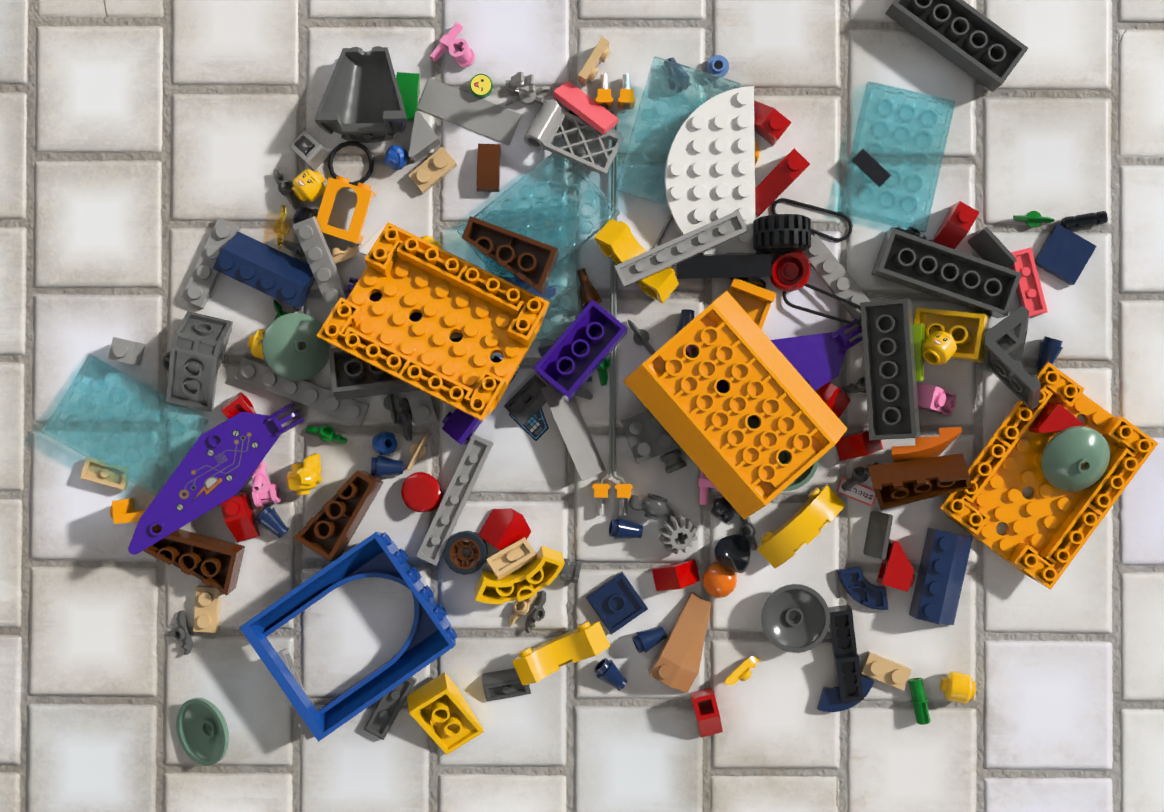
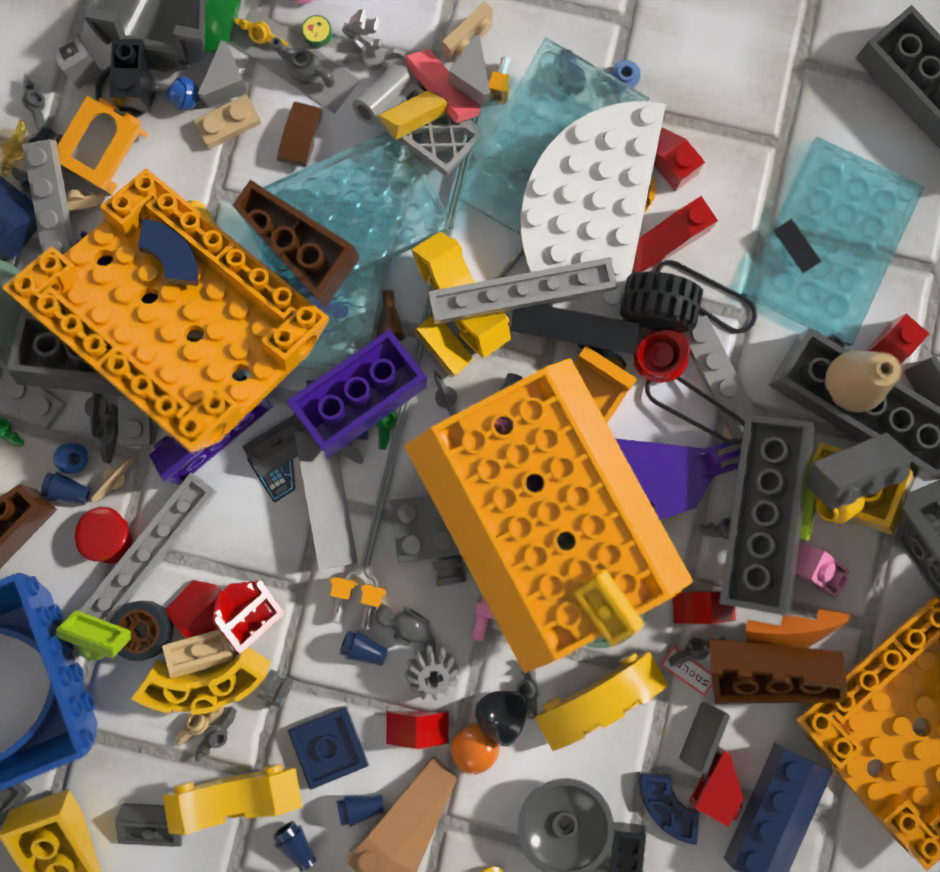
camera: 10 degrees right, 5 degrees down
yellow head [291,169,326,203] -> none
black arm [711,497,738,524] -> none
red slope [815,382,851,418] -> none
none -> lime tile [56,610,131,661]
none -> black slope [109,39,151,112]
none -> dark blue tile [138,219,199,286]
none -> red slope [212,581,285,654]
none -> yellow piece [234,18,288,47]
none -> dark grey piece [271,37,335,88]
none -> yellow slope [378,90,447,140]
none -> yellow slope [412,315,474,378]
none -> light grey slope [449,36,490,107]
none -> yellow slope [573,570,643,647]
none -> dark grey brick [806,432,914,510]
none -> tan cone [825,350,901,413]

